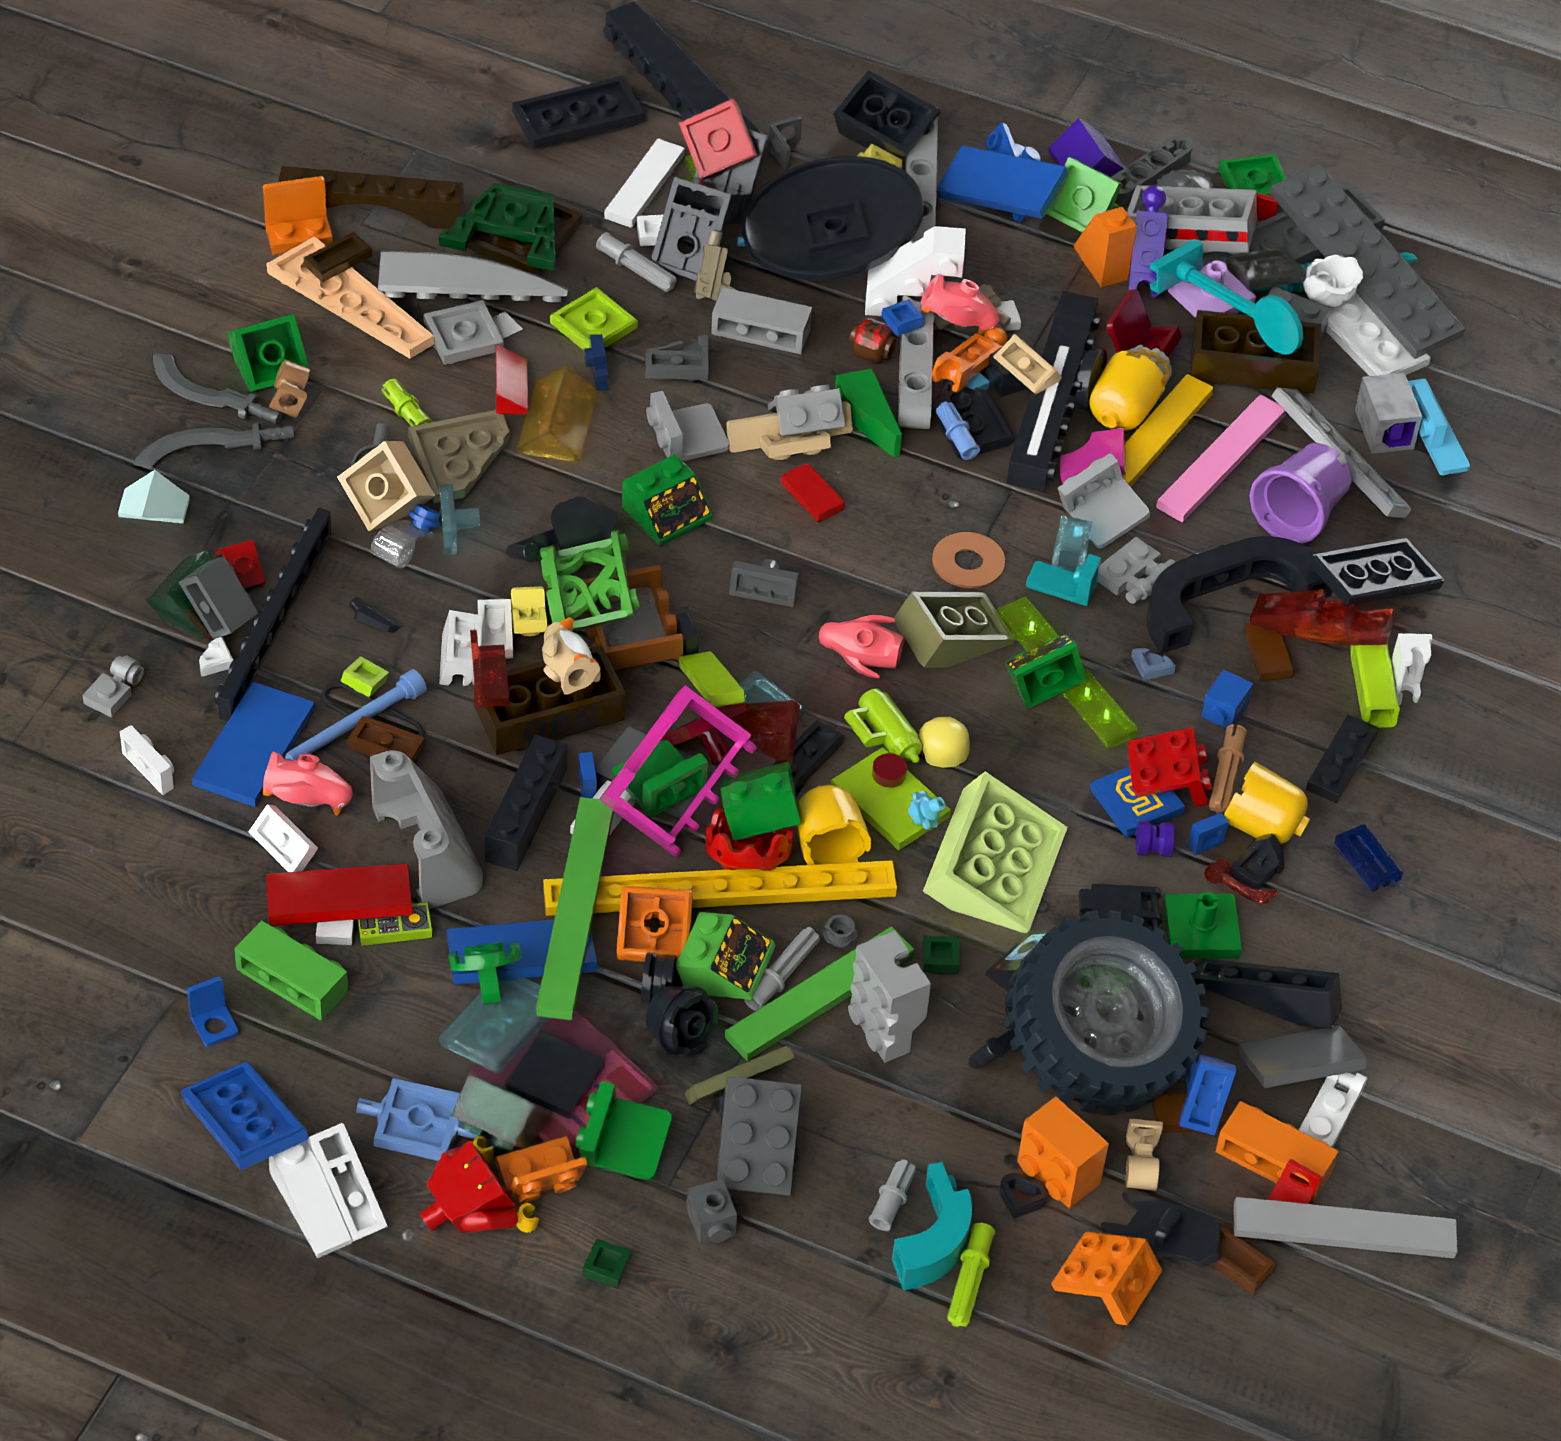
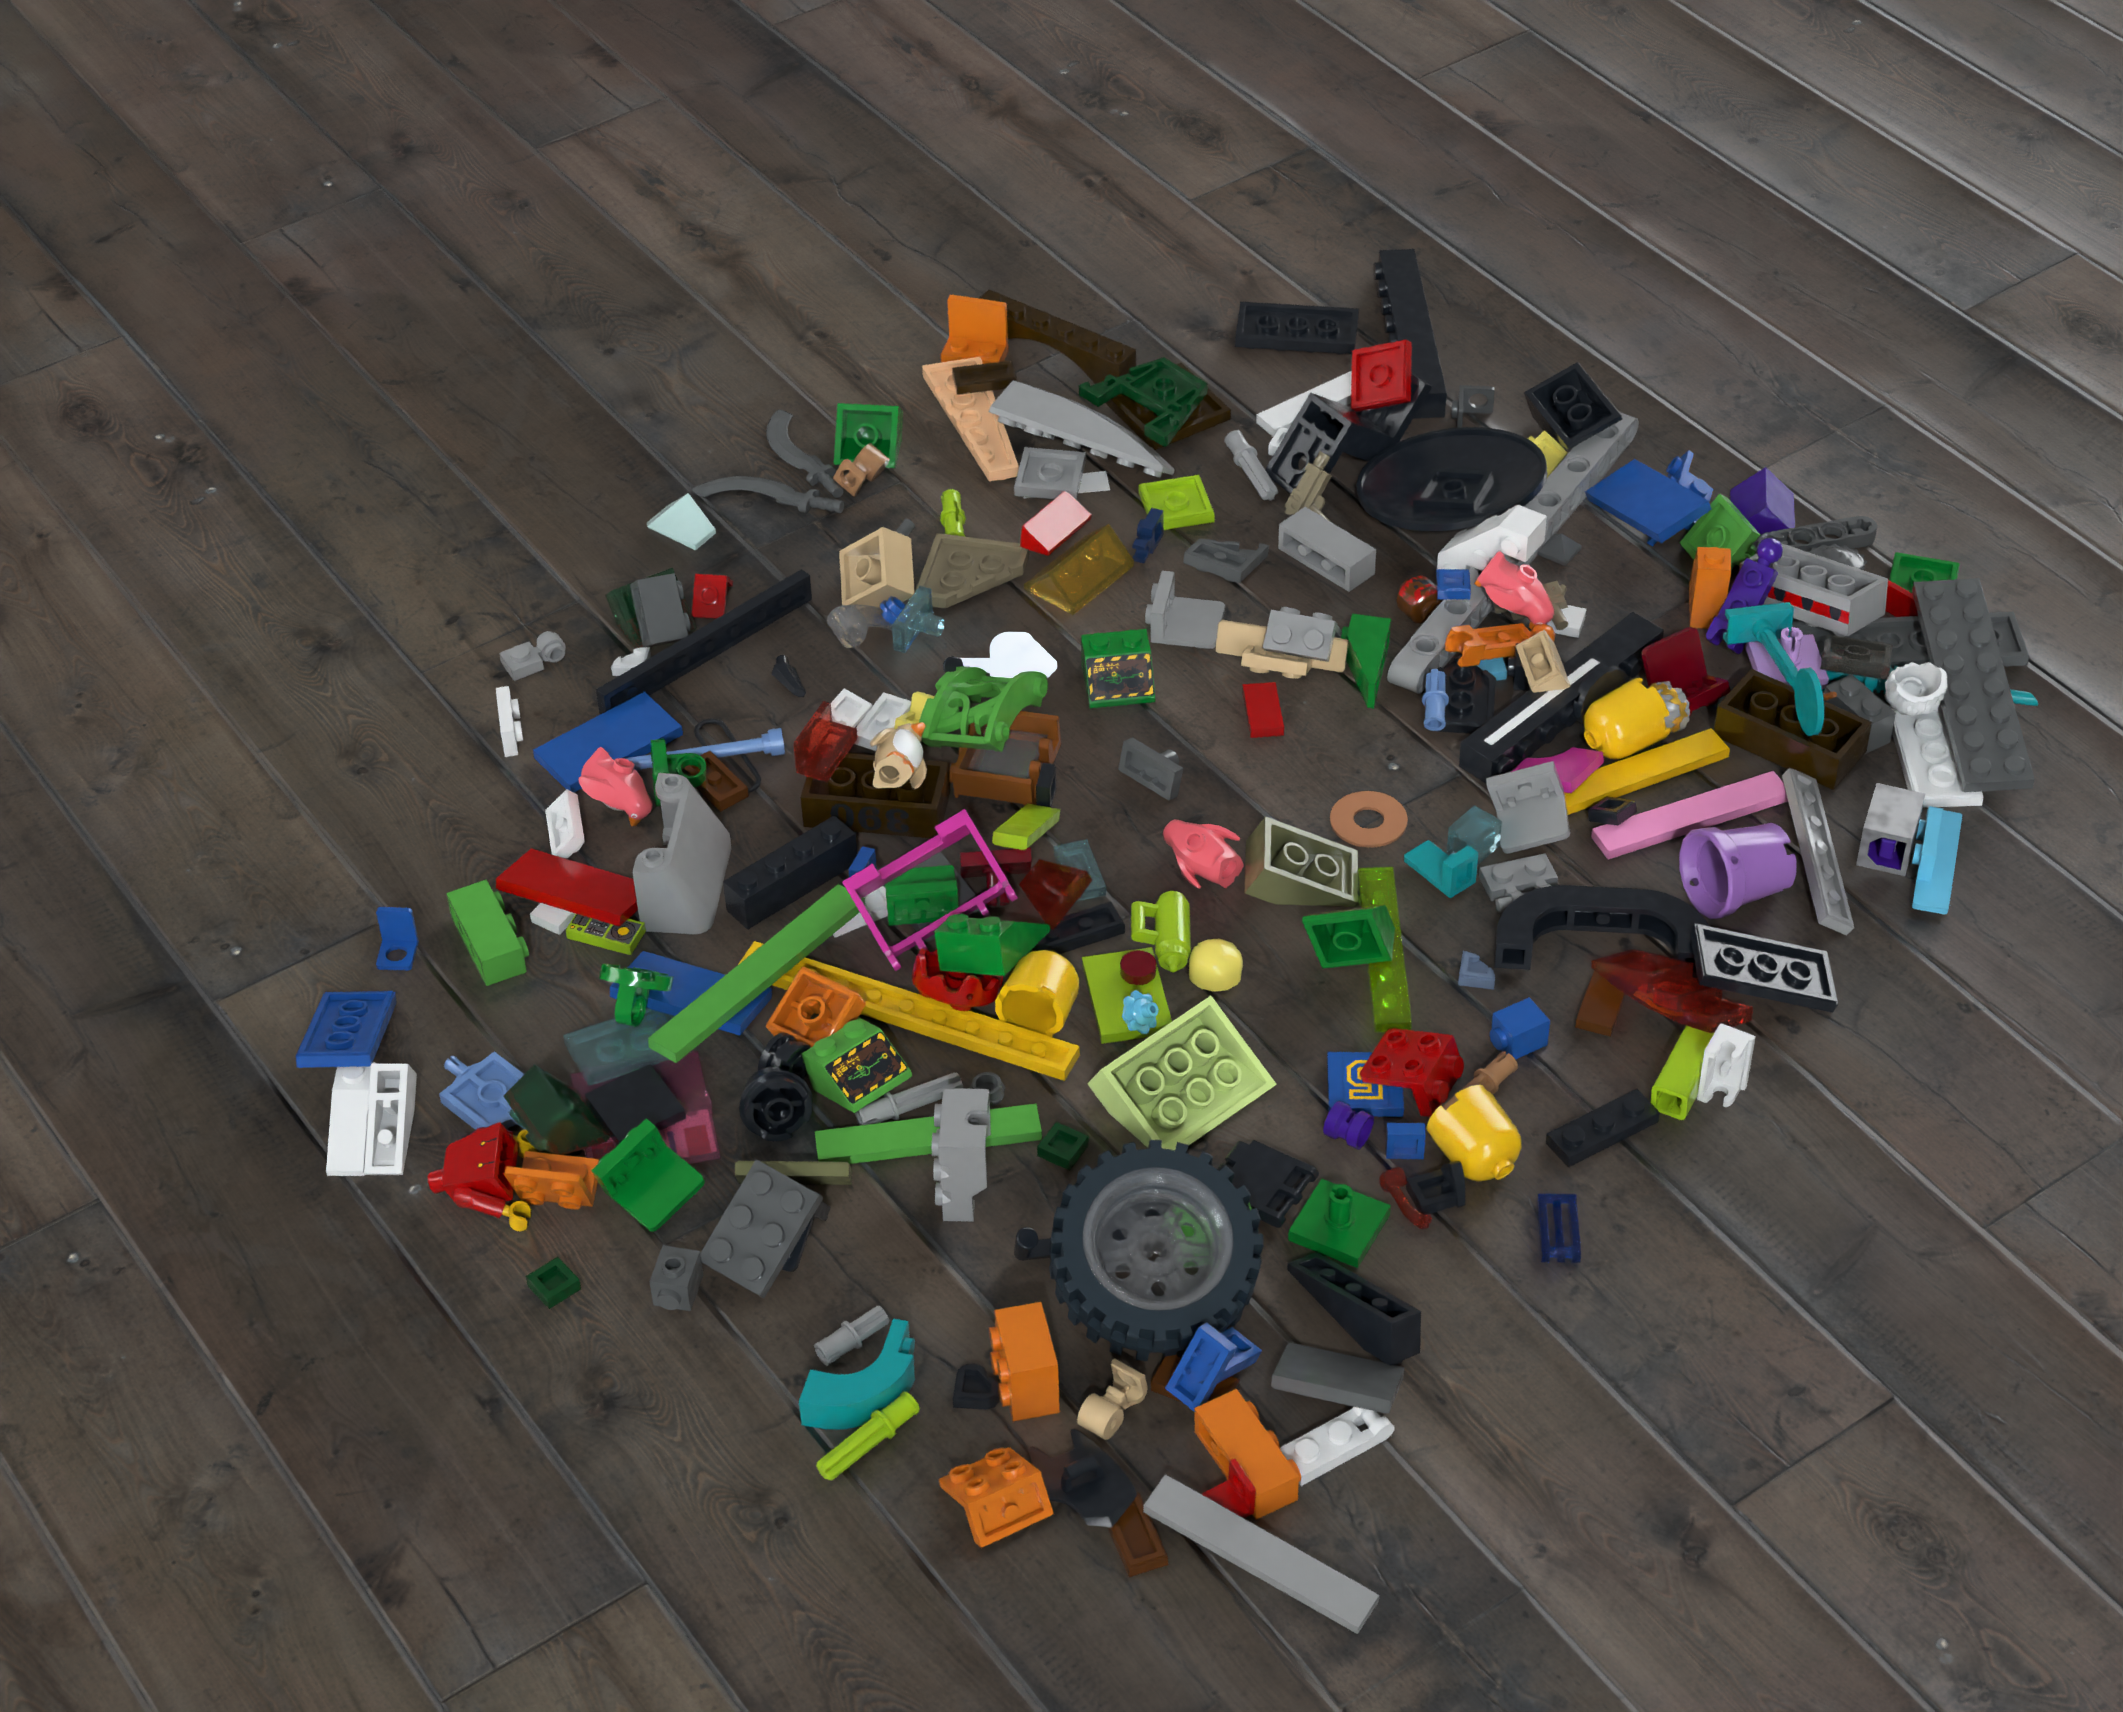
camera: 35 degrees right, 5 degrees down
lime plate [341,656,389,697] -> none
none -> green tile [650,739,706,807]
none -> black tile [1588,797,1637,826]

